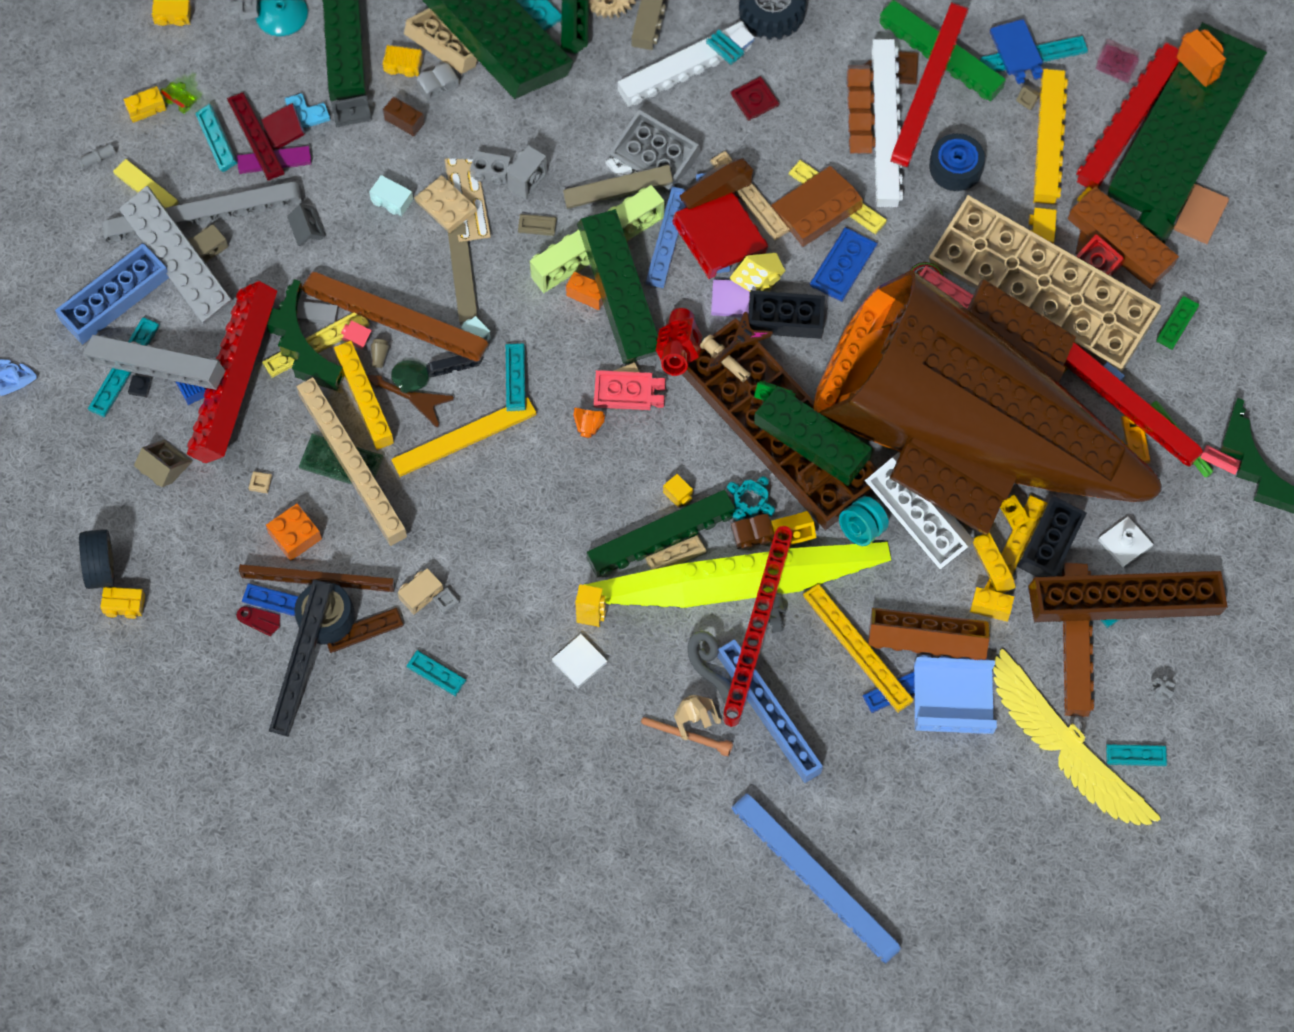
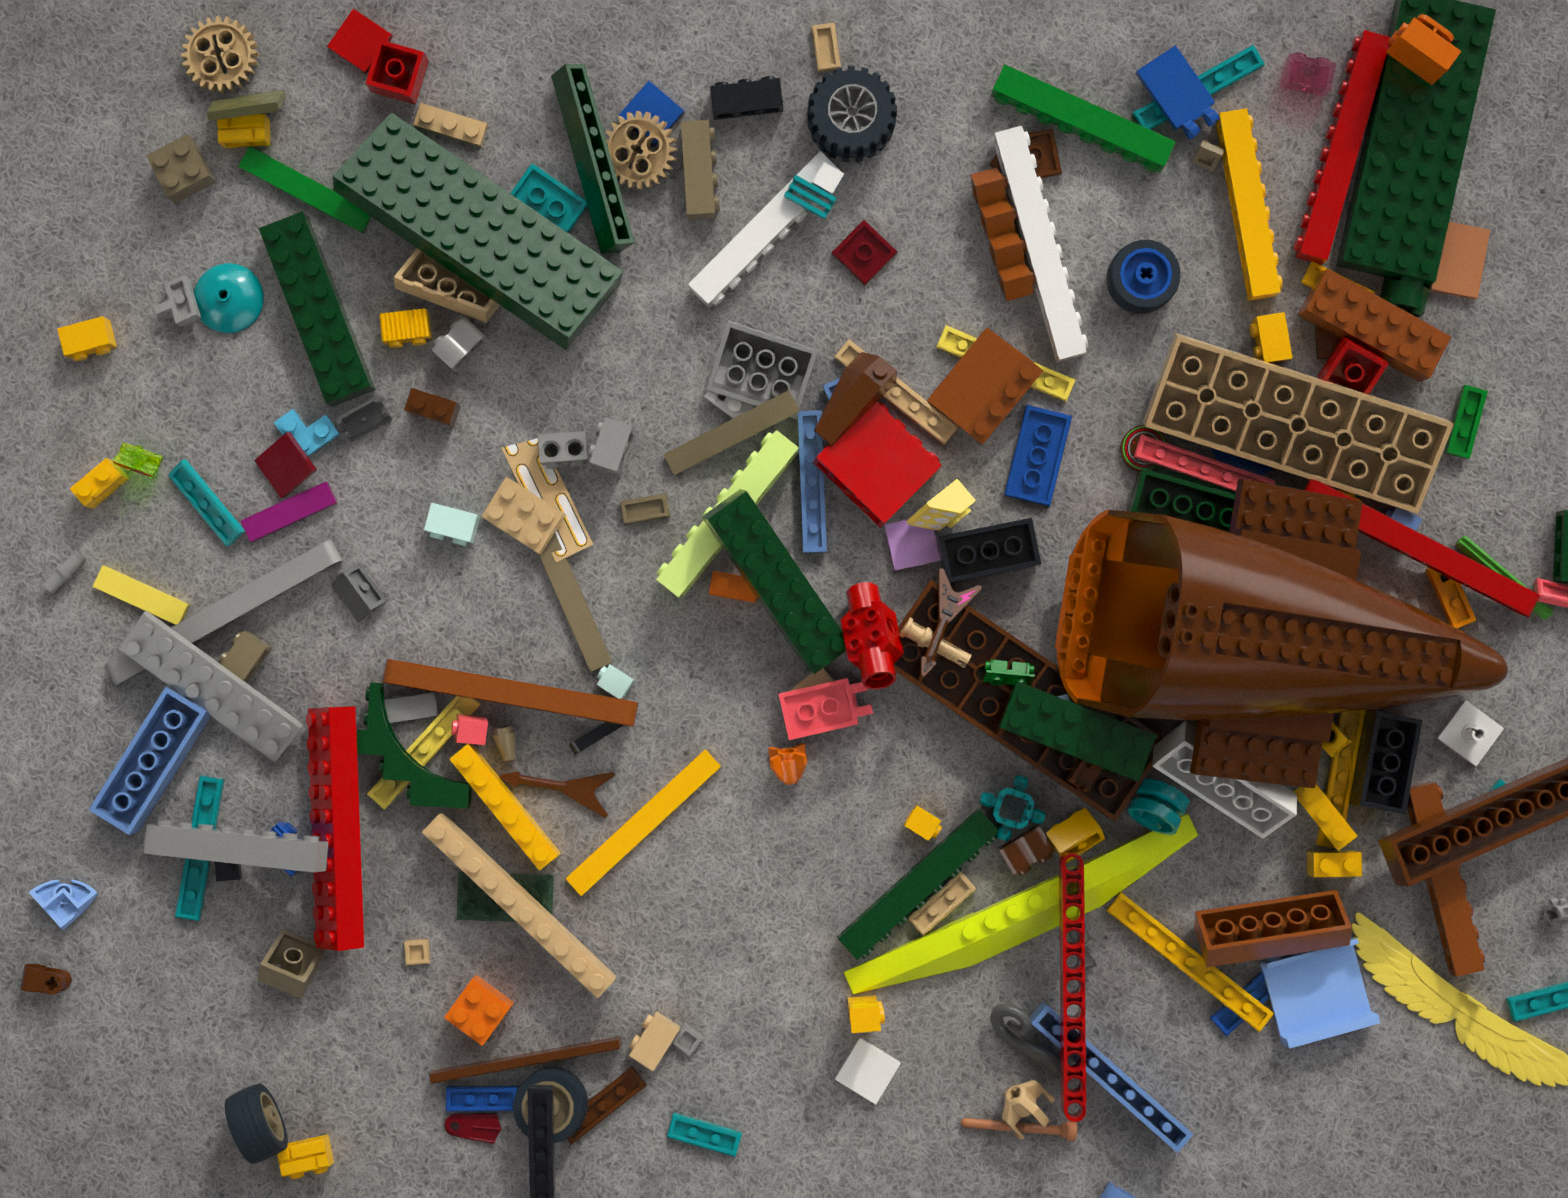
camera: 15 degrees left, 20 degrees up
dark red tile [227,92,285,181] -> none
clear green dish [391,360,429,393] -> none
teal tile [505,343,526,411] -> none
red beam [890,2,969,168] -> none

